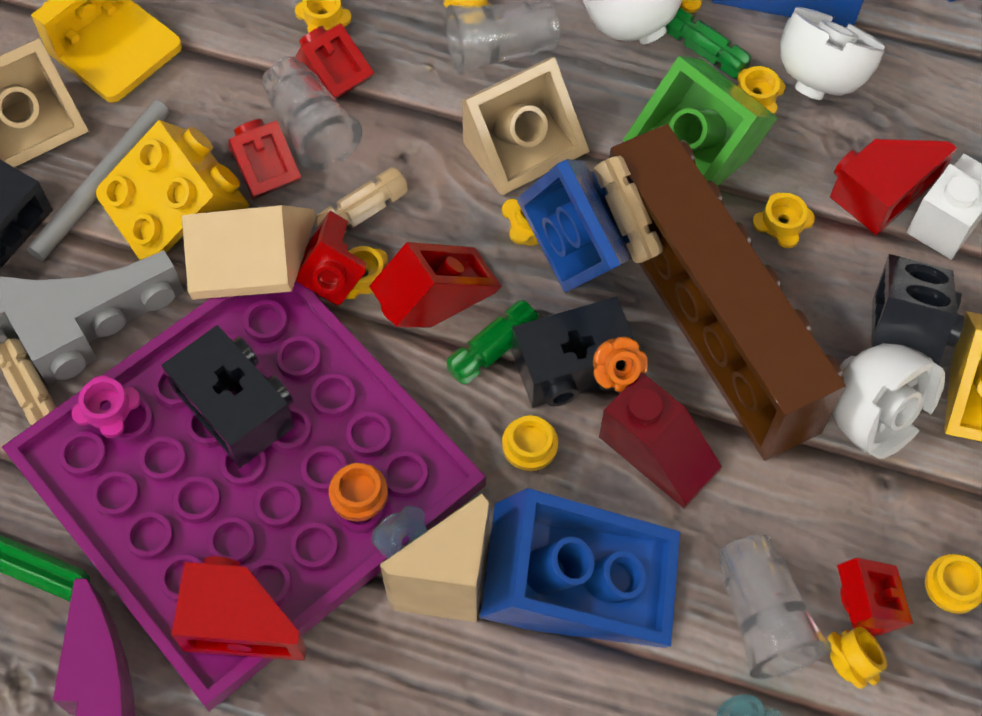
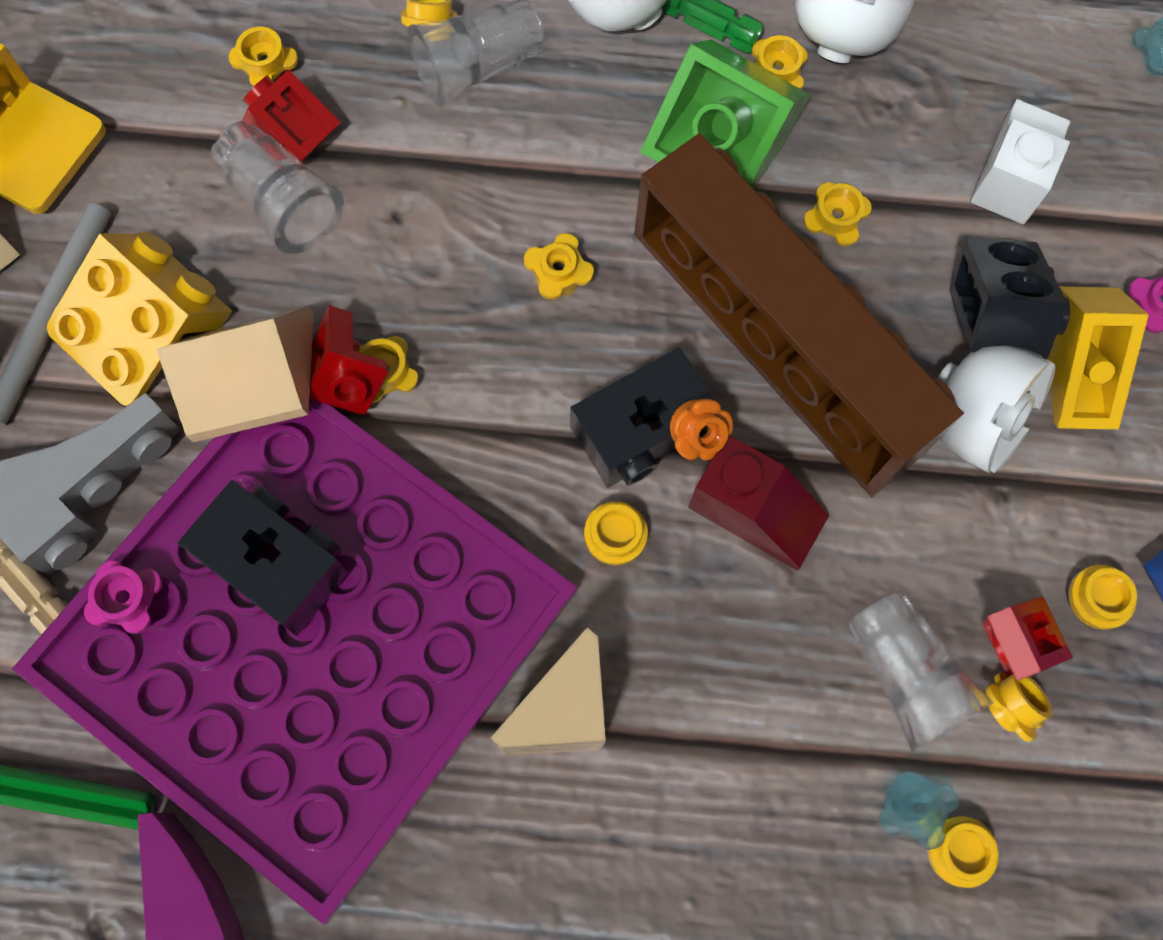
camera: 15 degrees left, 10 degrees up
red slope [171,556,307,661] -> none
red bracket [227,119,301,200] -> none
tan axle [315,167,408,233] -> none
orange plate [329,463,388,521] -> none
red slope [369,242,502,328] -> none
clear light blue plate [372,505,428,559] -> none
green axle [446,300,539,385] -> none
tan slope [462,57,590,195] -> none
blue slope [479,488,680,648] -> none
blue slope [516,159,632,293] -> none
tan axle [594,155,663,263] -> none
red slope [830,139,957,236] -> none

